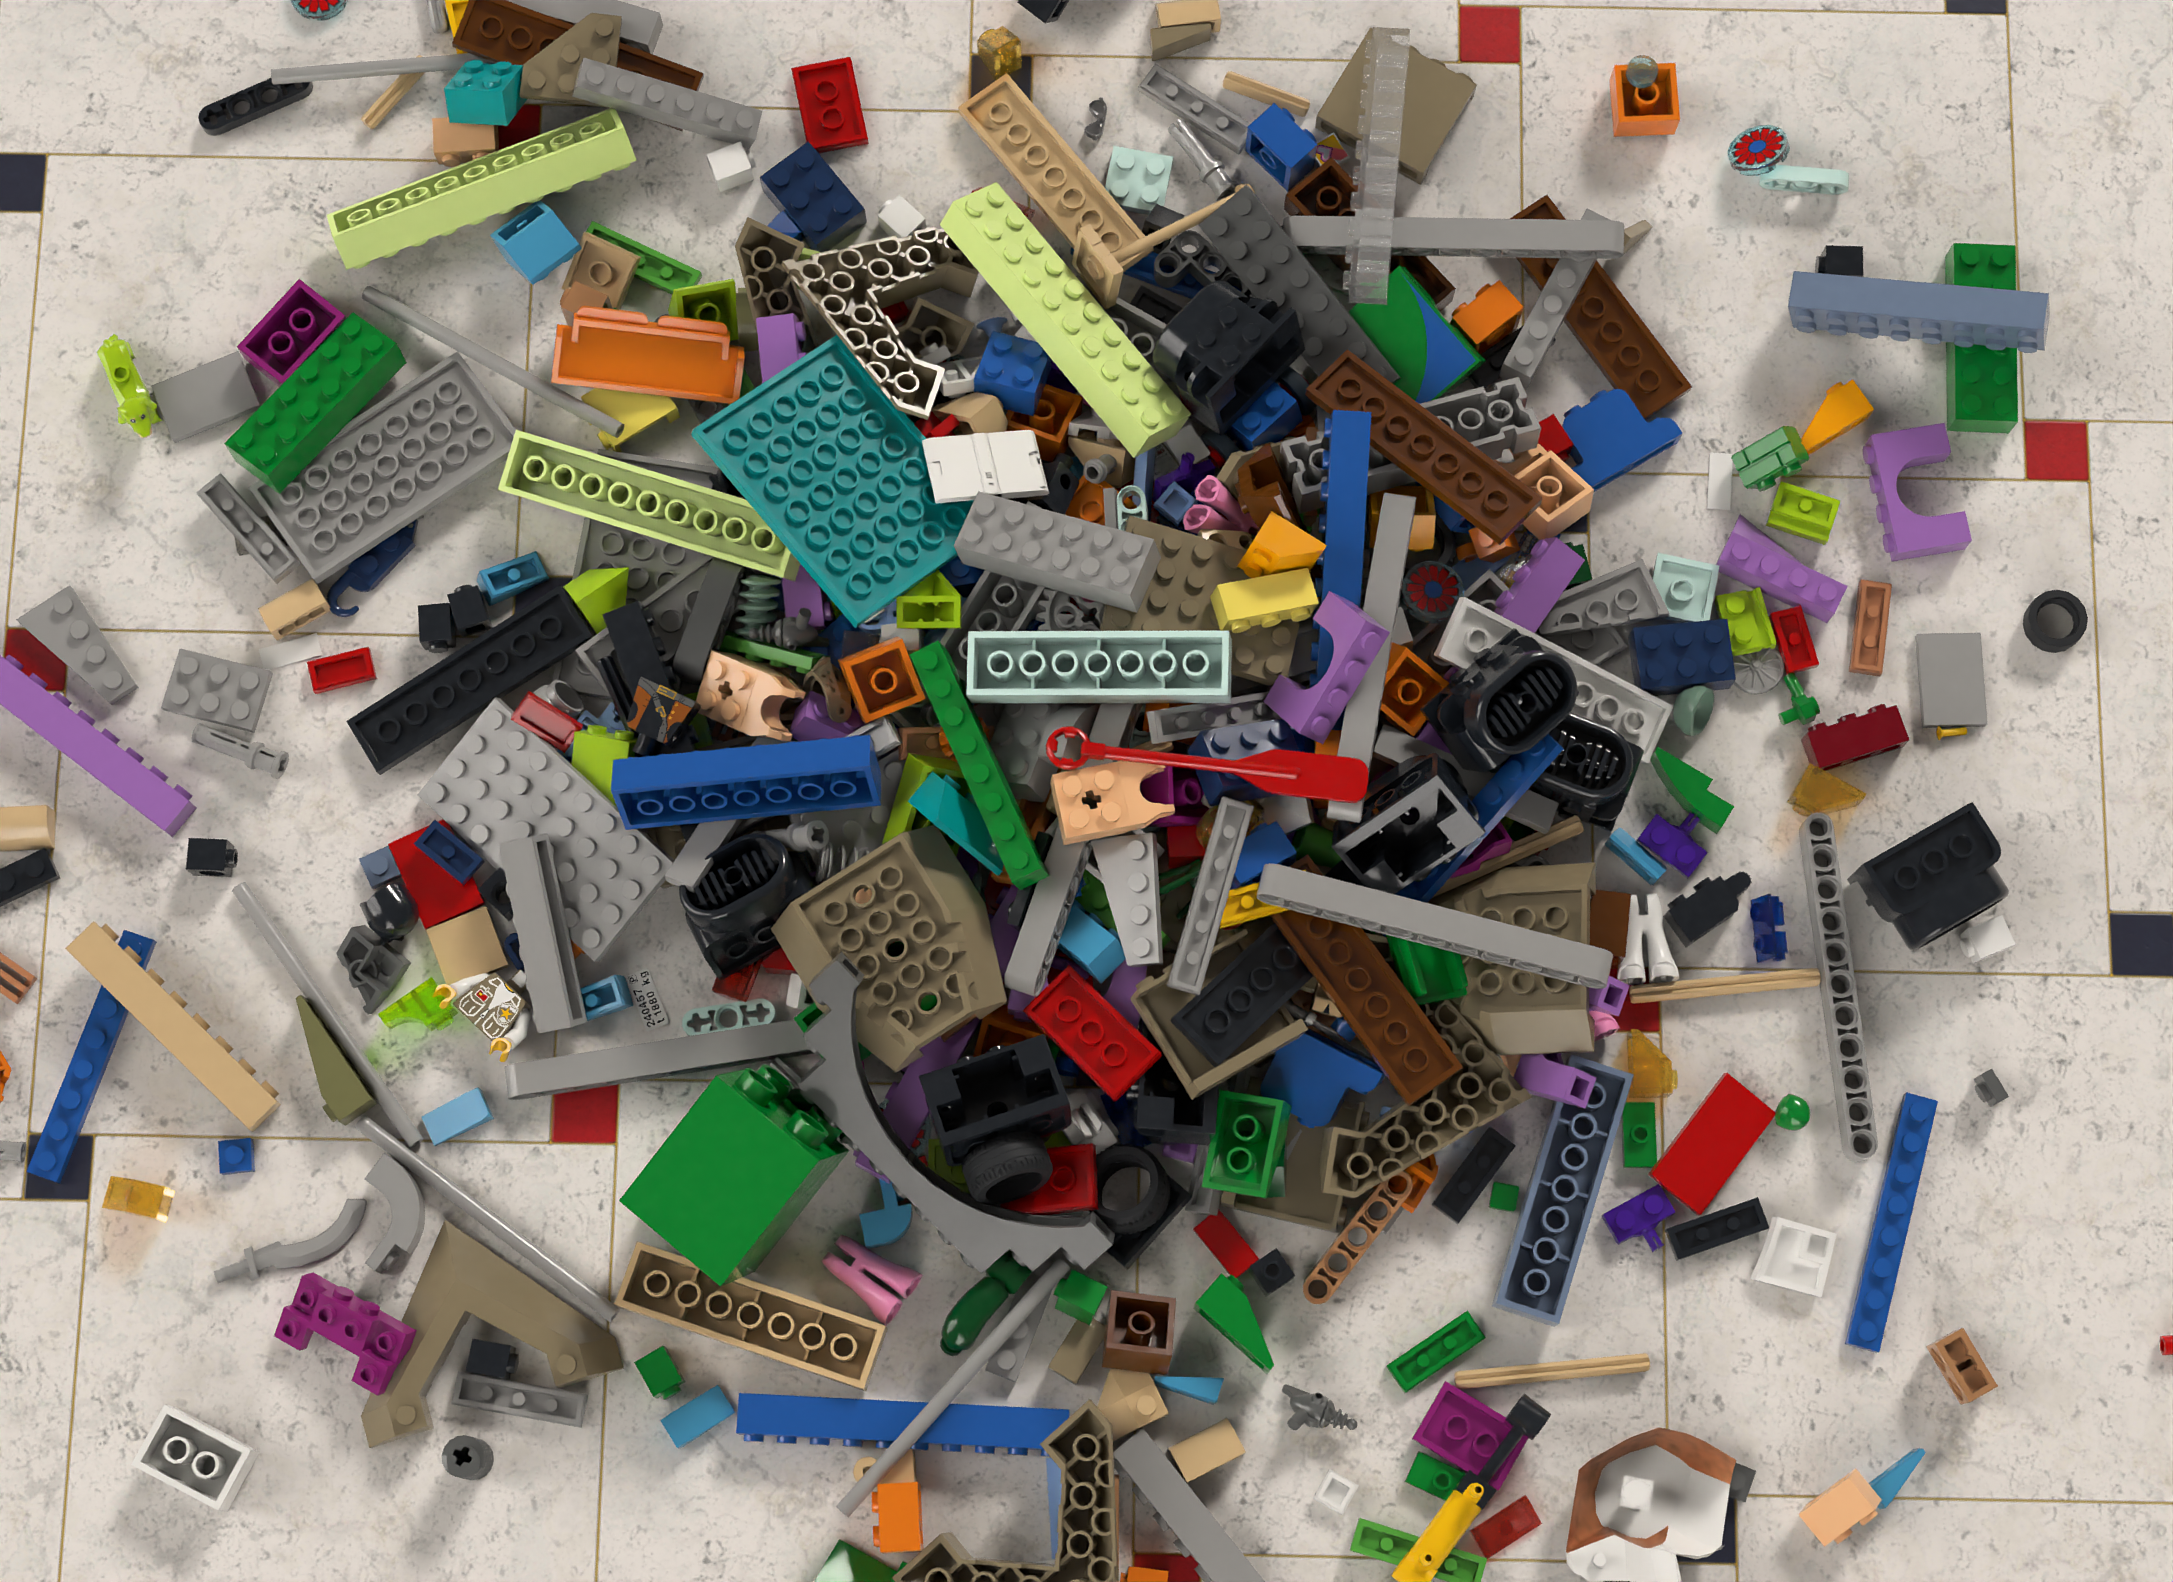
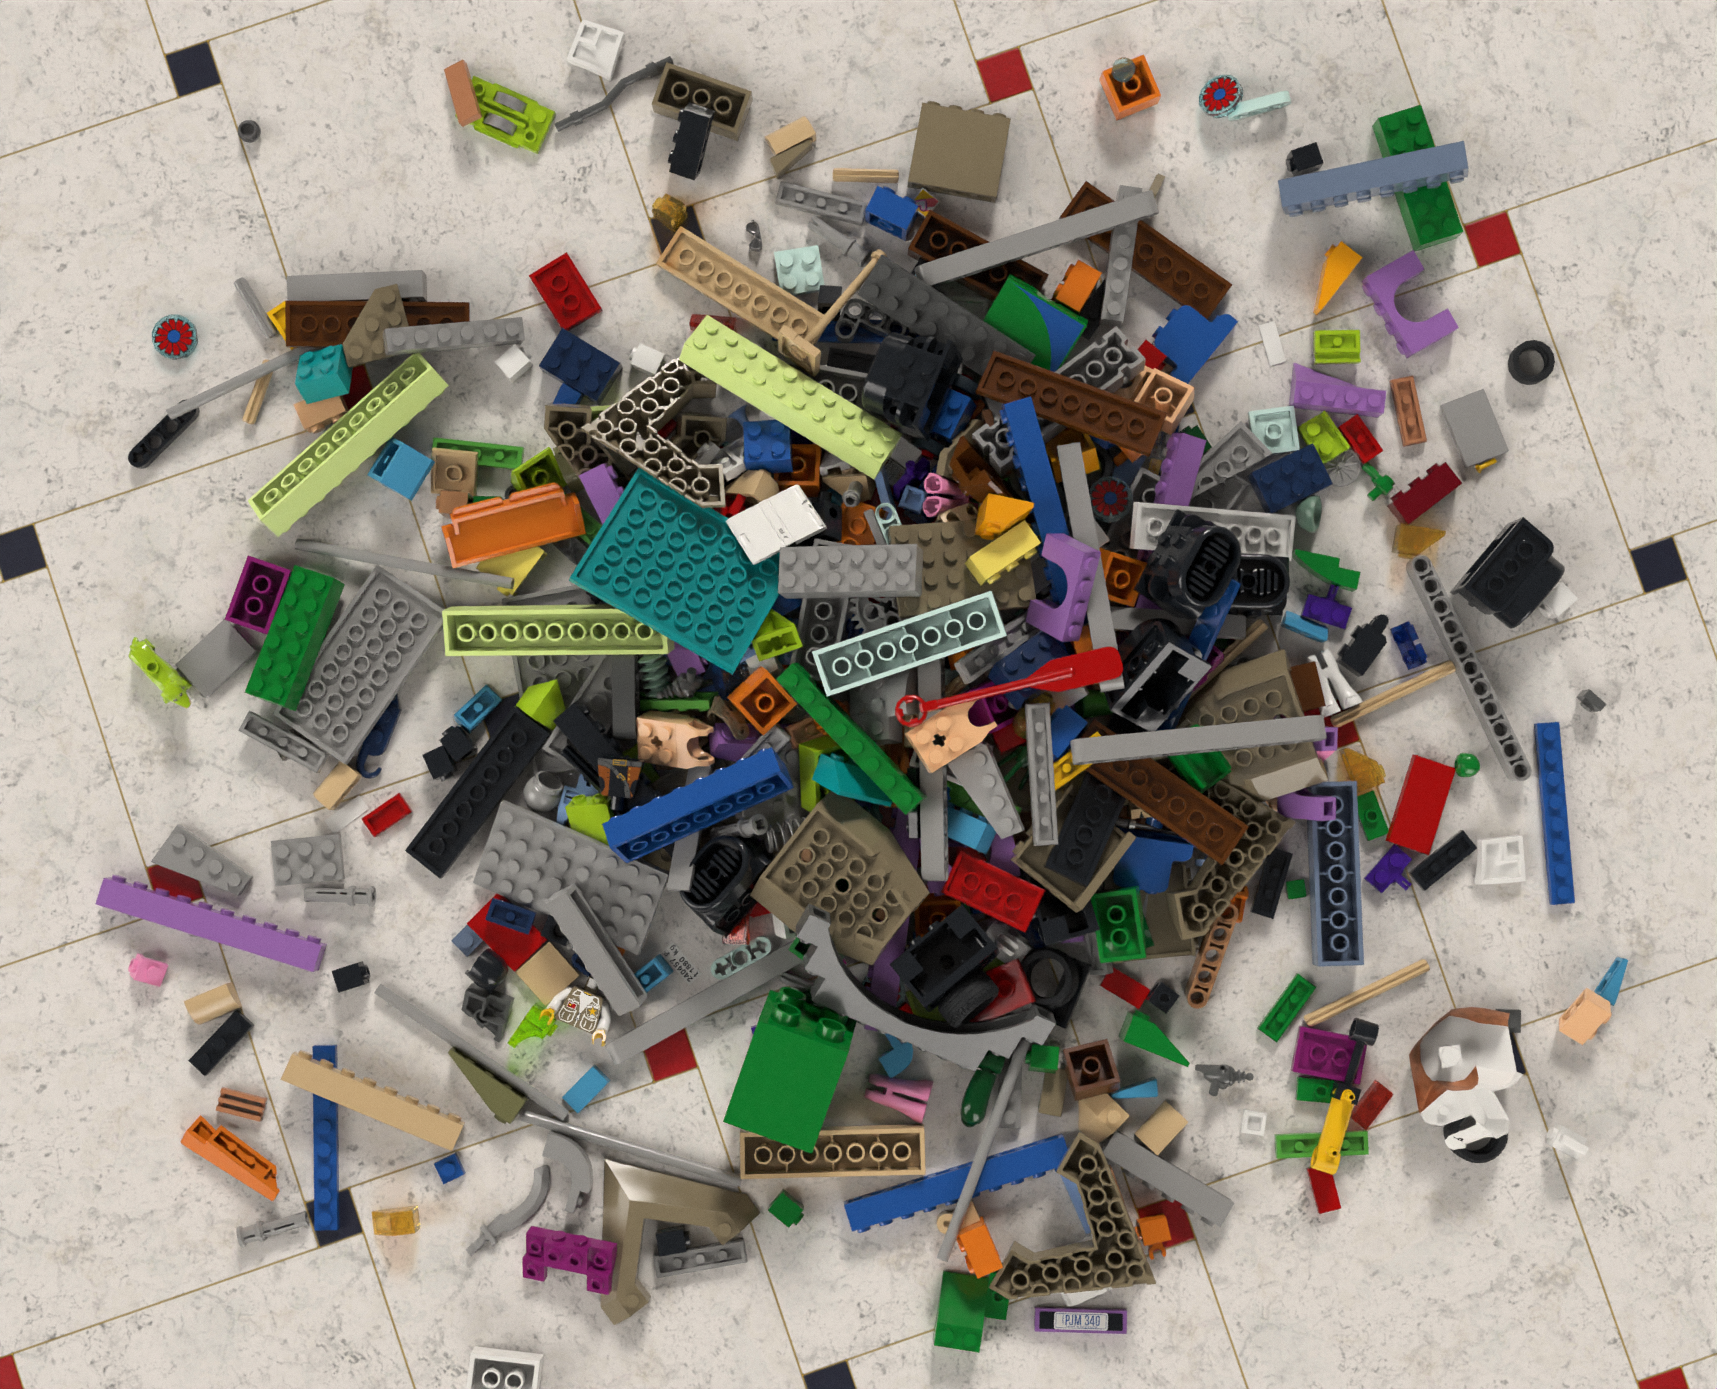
camera: 20 degrees left, 10 degrees up
dark grey piece [442,1435,494,1480] -> none
tile [511,691,583,753] -> none
dark azure slope [660,1385,736,1449] -> none
clear brick [1343,27,1410,305] -> none
green brick [1731,426,1809,492] -> none
medium nougat brick [1926,1328,1998,1405] -> none

